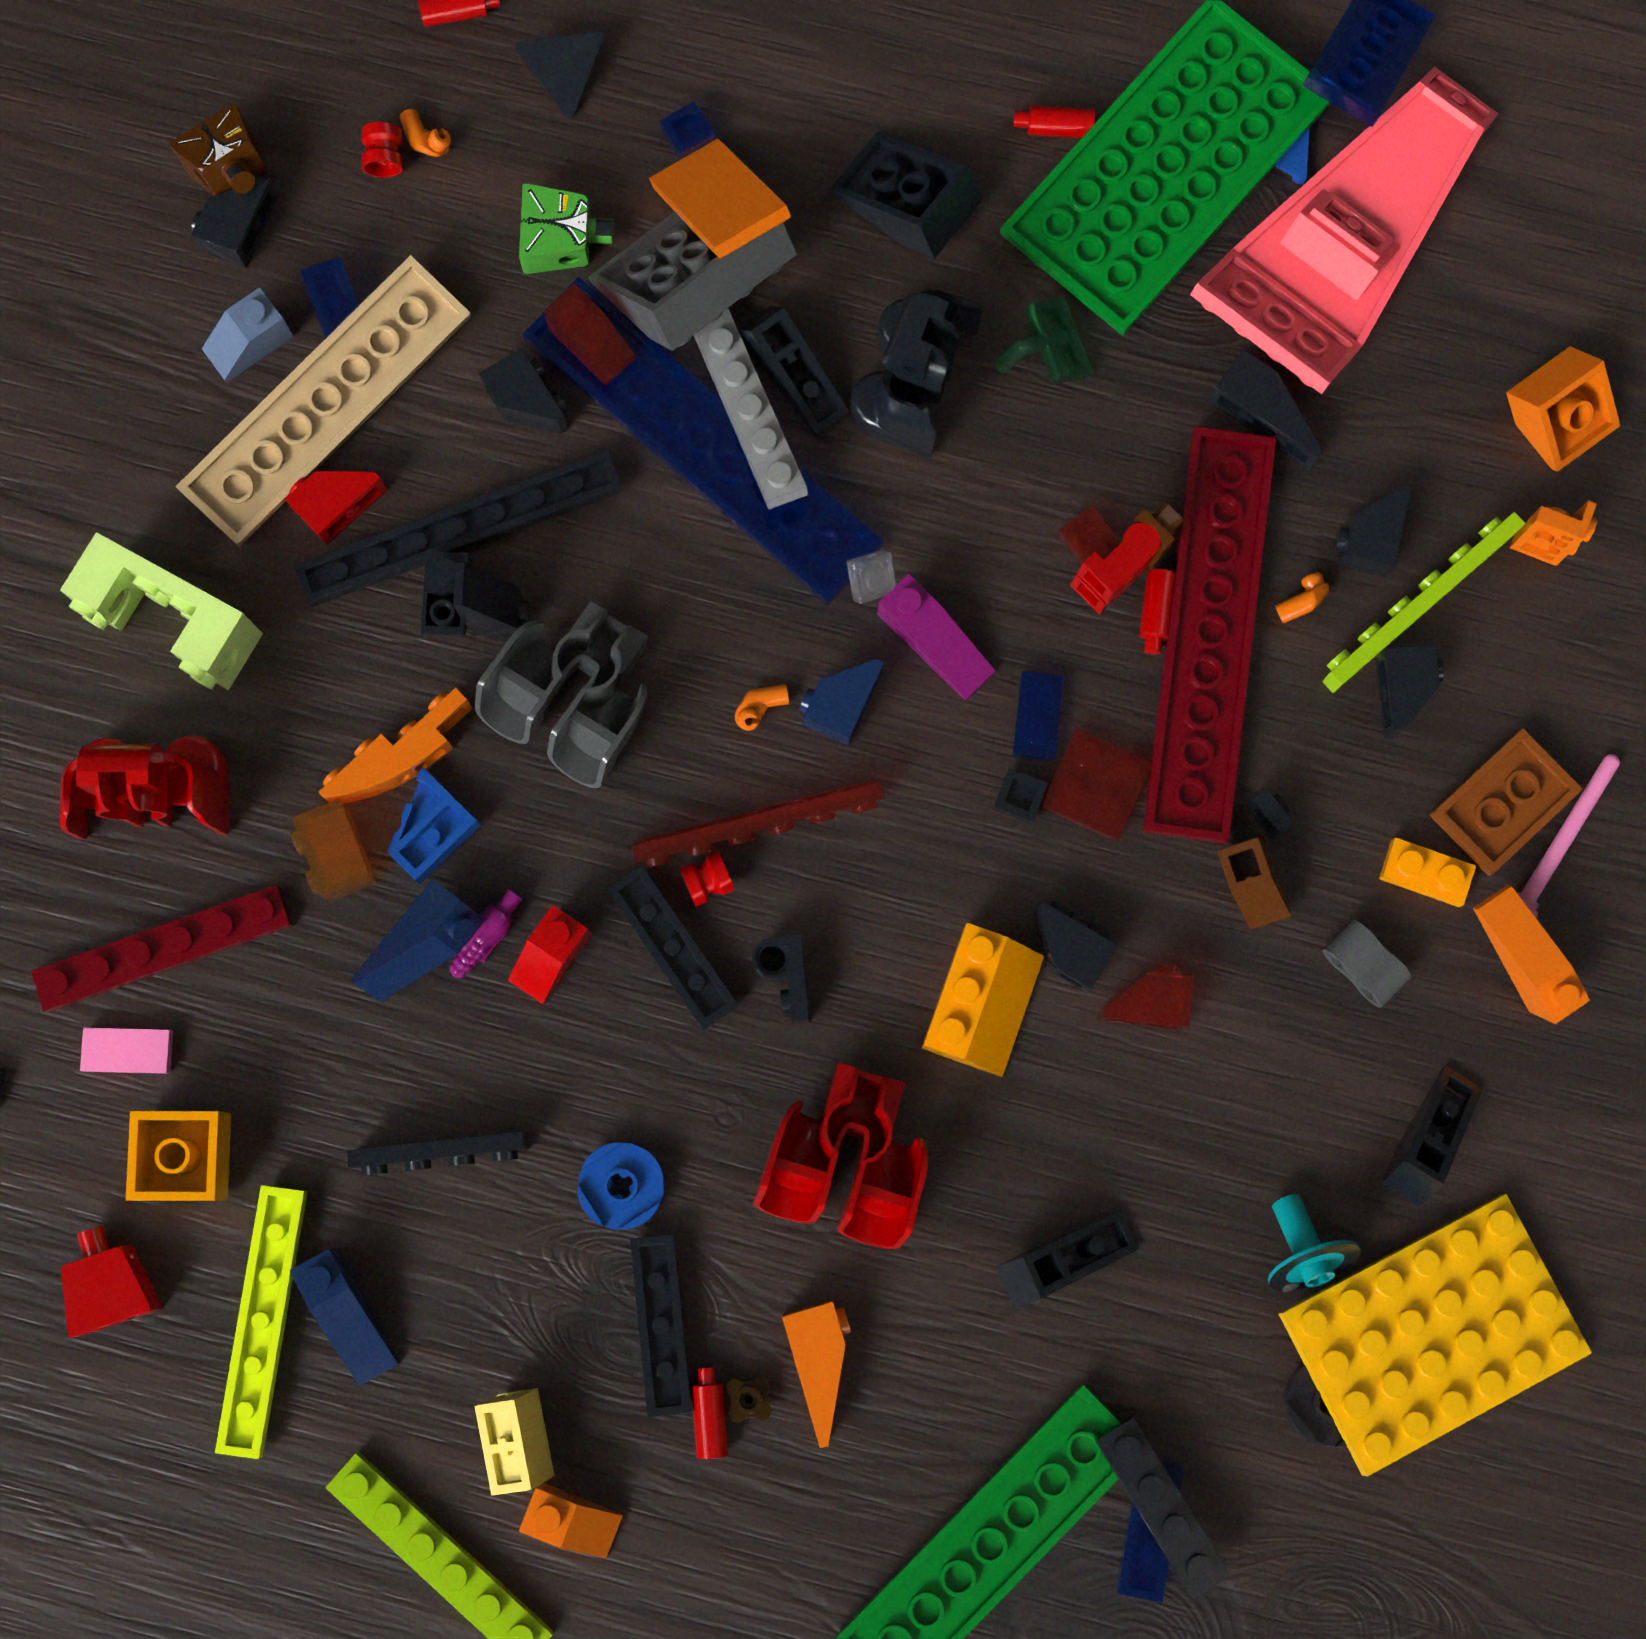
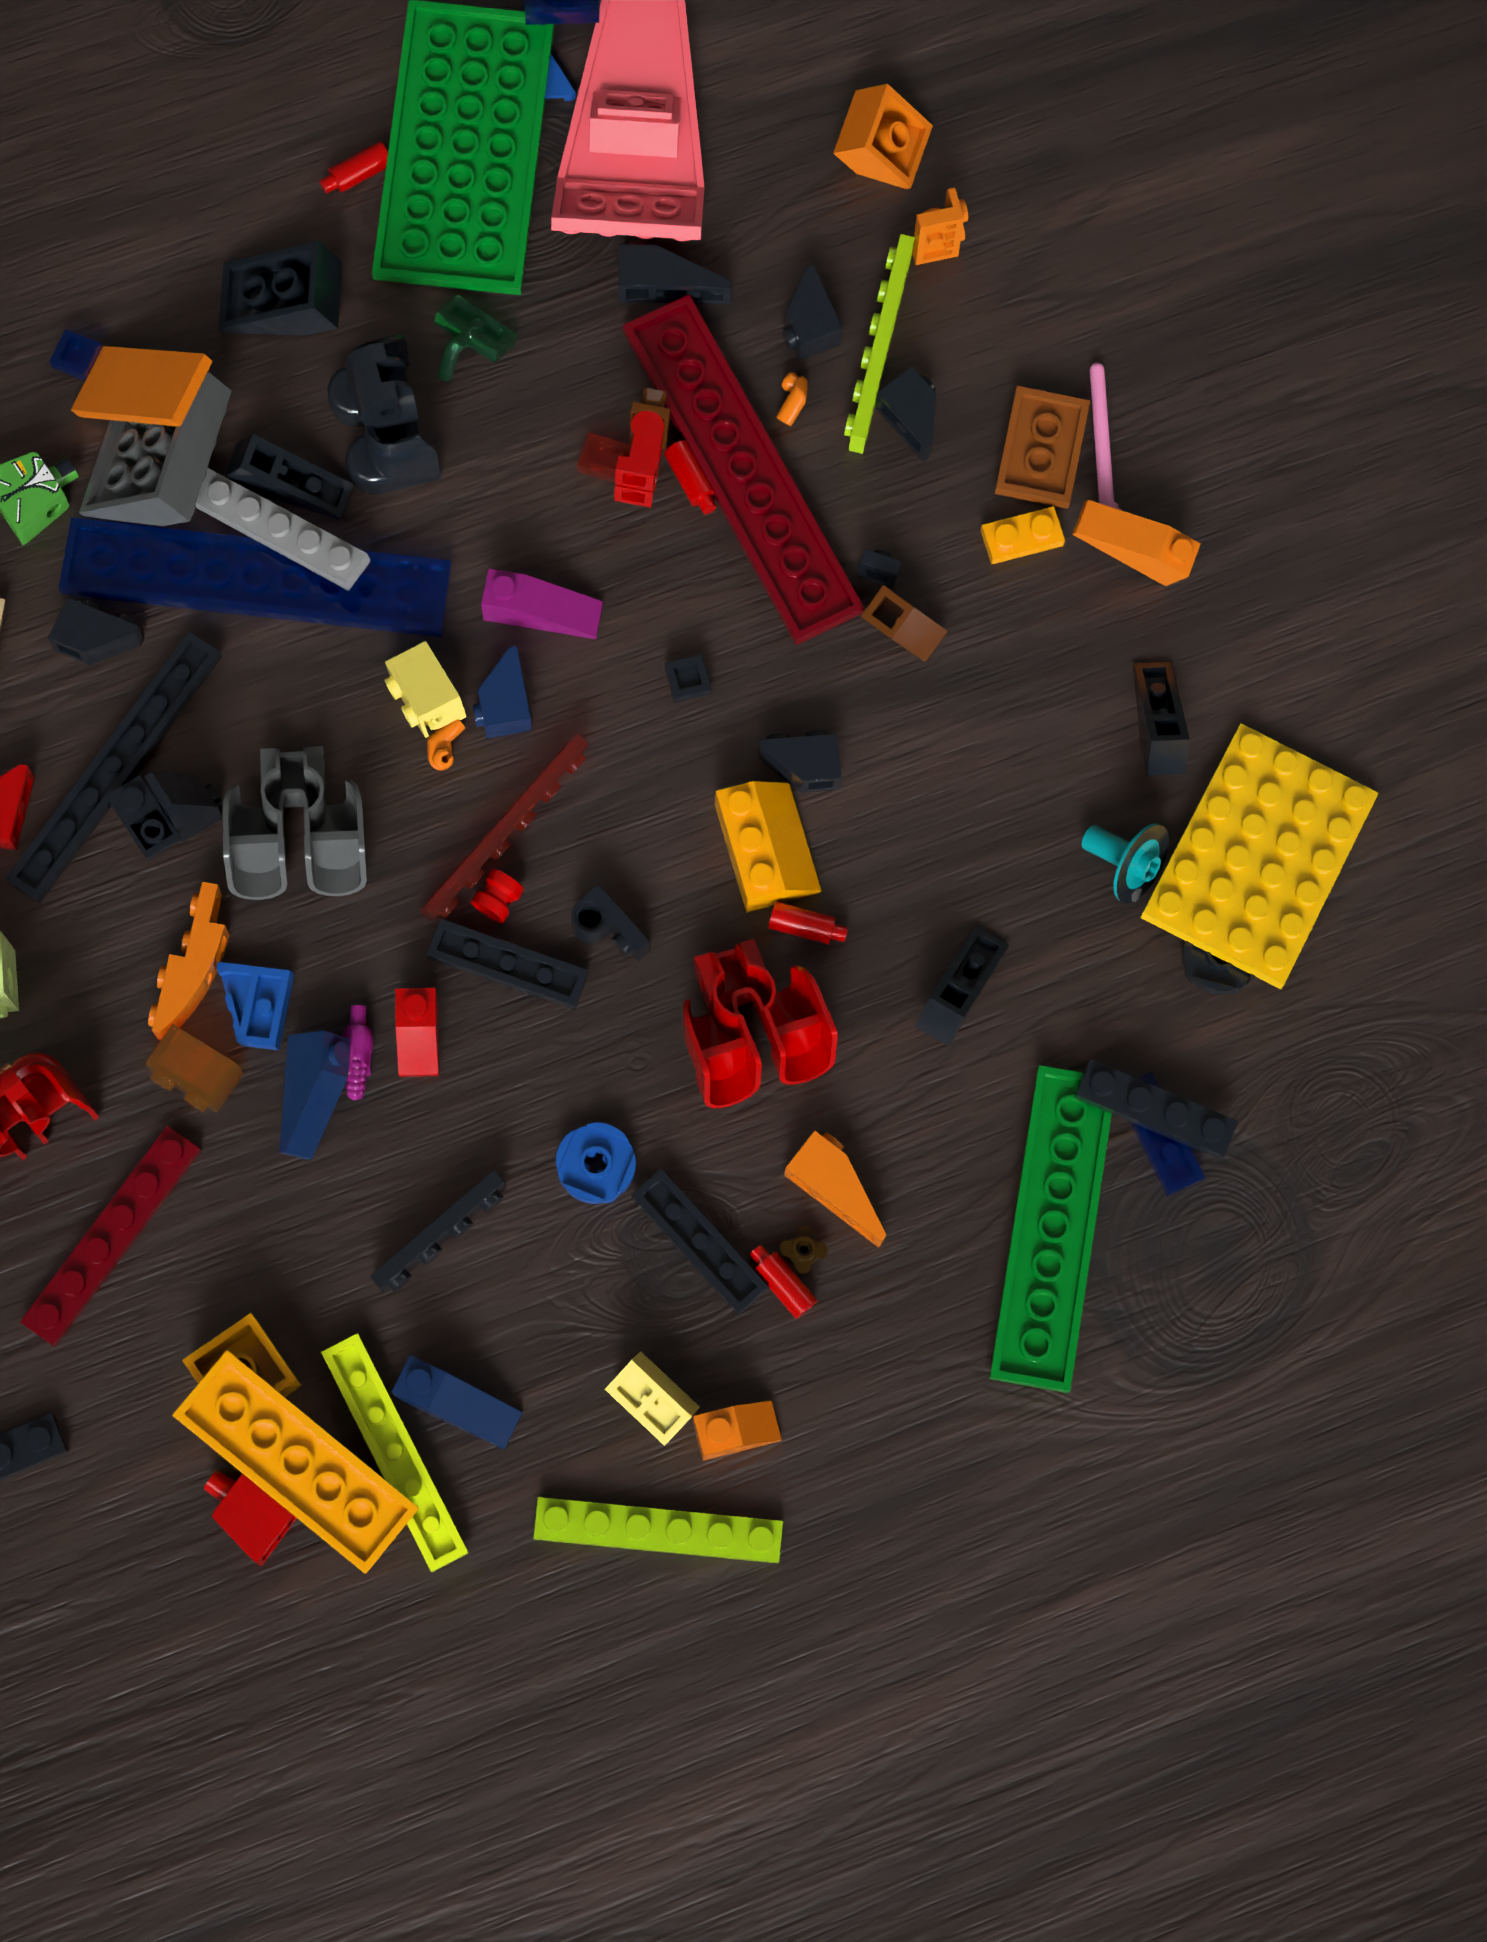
camera: 40 degrees left, 5 degrees down
bright pink tile [80,1028,173,1074] -> none
clear red slope [544,283,636,385] -> none
clear plate [847,550,896,604] -> none
clear blue plate [1012,671,1064,761] -> none
clear red plate [1040,729,1152,842] -> none
clear red slope [1097,965,1194,1031] -> none
dark grey axle [1322,920,1412,1008] -> none
none -> light orange plate [172,1350,419,1574]
none -> light yellow hinge [384,641,467,738]
none -> red cylinder [768,901,849,945]

